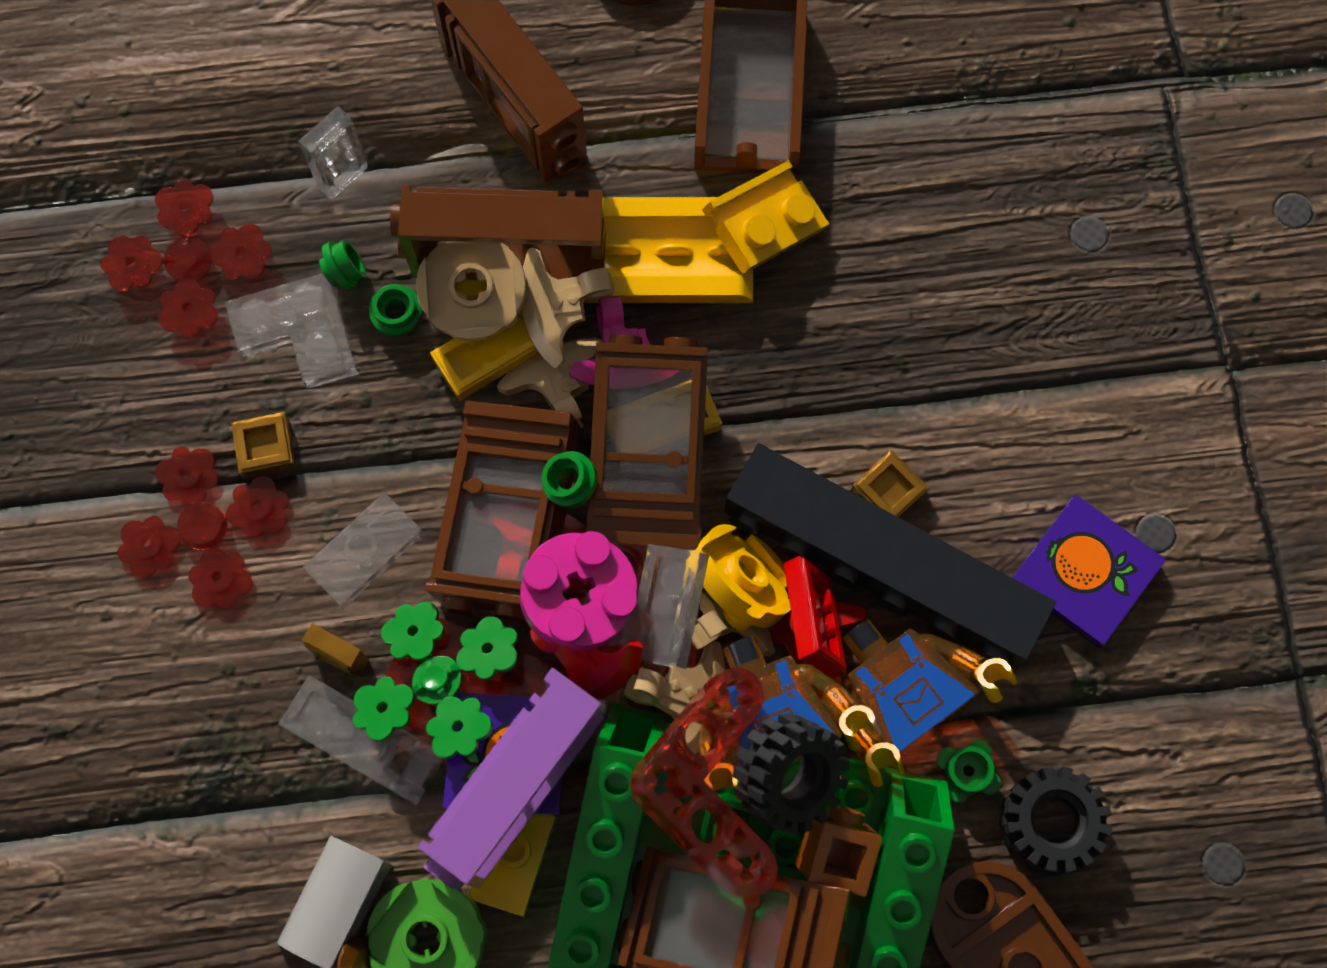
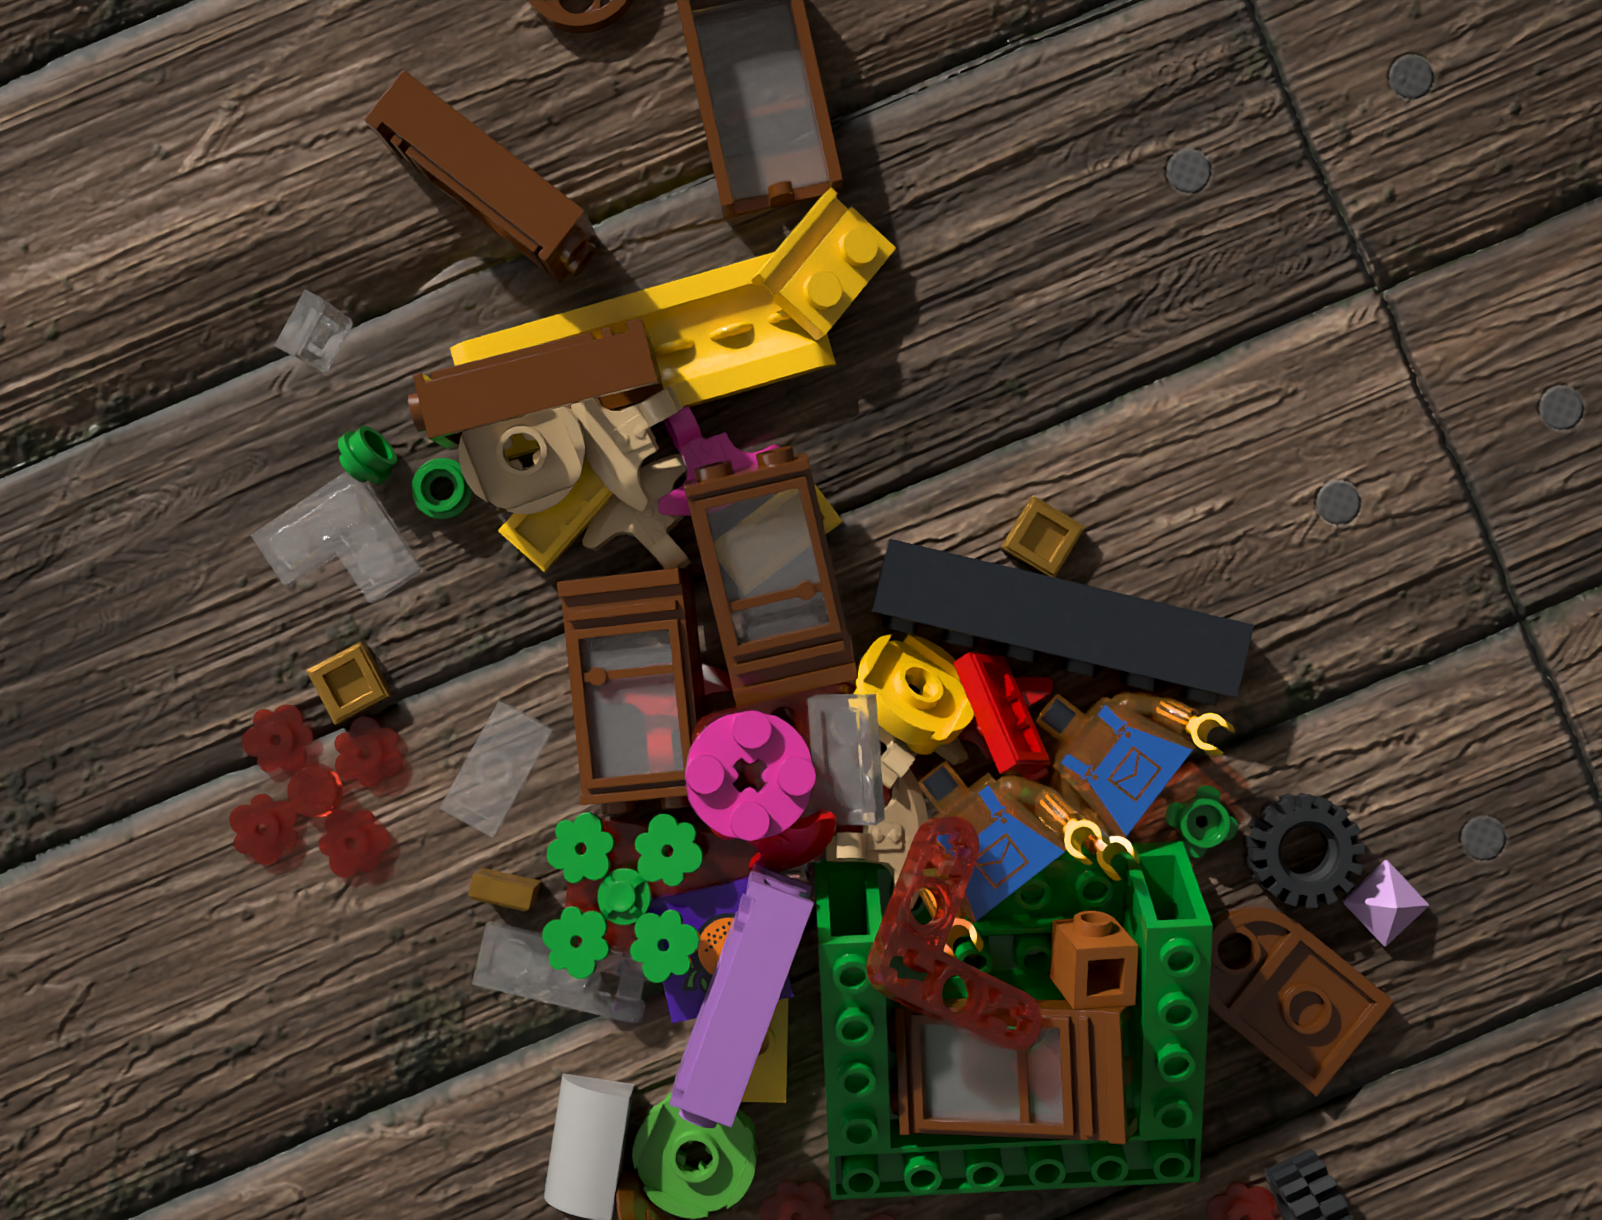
camera: 15 degrees left, 15 degrees up
clear red plant [100,179,272,338] -> none
green plate [542,451,598,508] -> none
black tyre [733,713,850,834] -> none
dark purple tile [1012,494,1166,649] -> none
none -> lavender slope [1341,860,1430,947]

